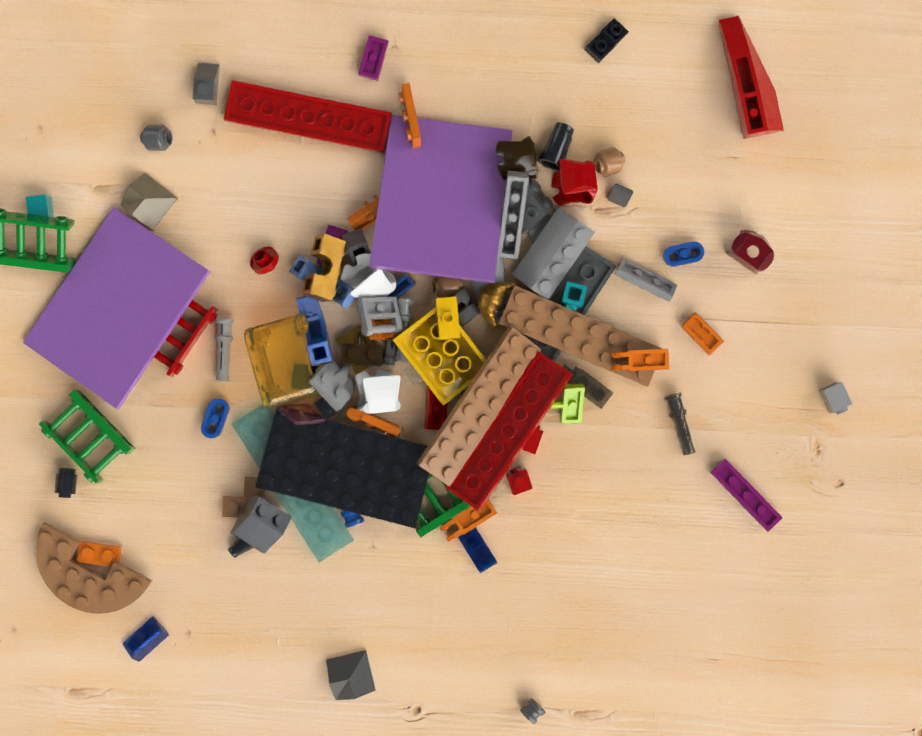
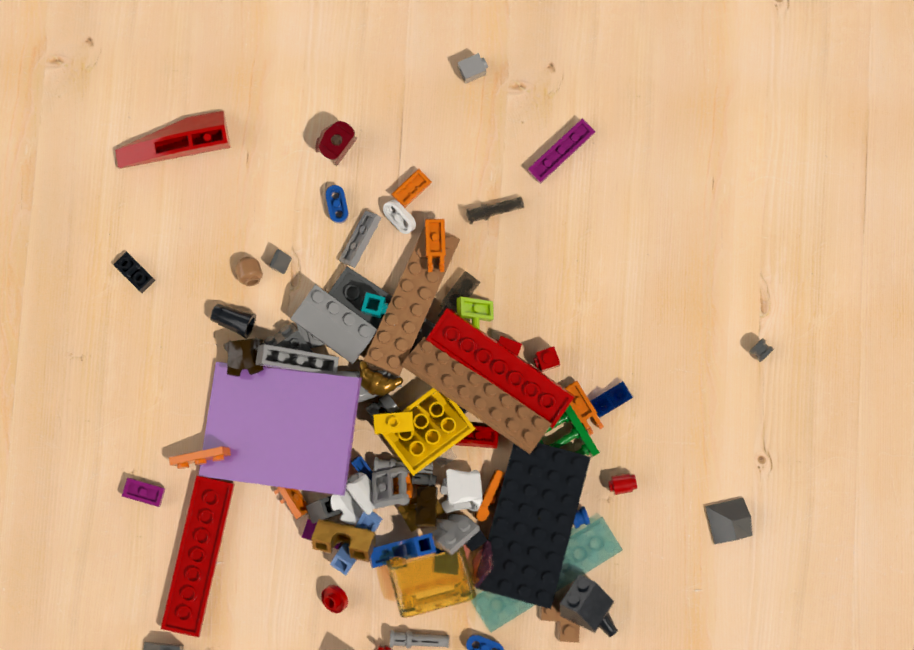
camera: 85 degrees left, 5 degrees down
medium nougat head [432,276,463,298] -> none
red piece [551,159,598,206] -> none
none -> white plate [383,200,416,234]
none -> red brick [608,473,637,495]

